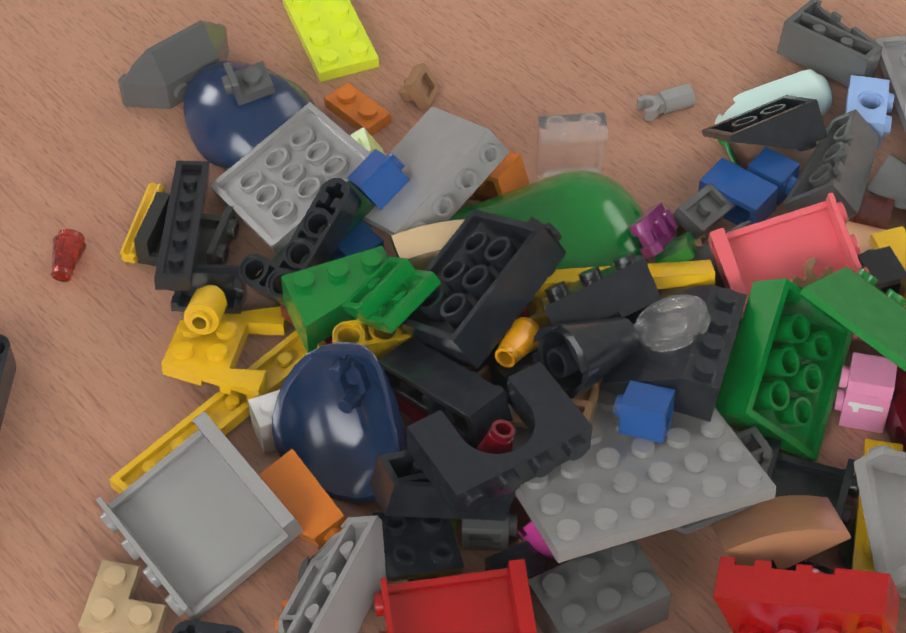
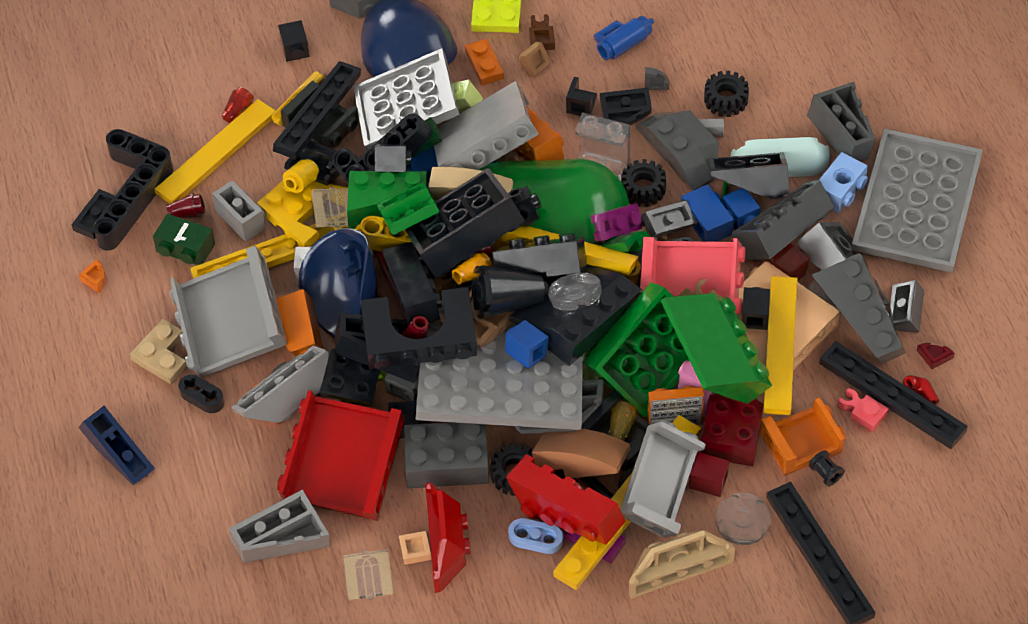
camera: 25 degrees right, 5 degrees up
dark grey bracket [221,61,276,106] -> none
blue brick [347,149,410,210] -> none
none -> dark green brick [153,214,215,265]
none -> yellow tile [155,99,275,204]
none -> dark red cone [166,193,206,218]
none -> light grey brick [212,180,266,242]
none -> black brick [278,20,310,62]
none -> clear piece [311,187,358,228]
none -> brick [375,144,412,172]
none -> black tyre [490,443,535,496]
none -> reddish brown plate [529,14,555,50]
none -> black panel [566,77,597,118]
none -> blue piece [594,16,654,60]
none -> black wing [600,88,652,139]
none -> clear yellow cone [609,401,638,441]
none -> black tyre [621,159,666,207]
none -> dark grey wedge [636,110,719,191]
none -> dark grey tile [645,67,669,90]
none -> tile [648,386,704,425]
none -> black tyre [704,71,749,117]

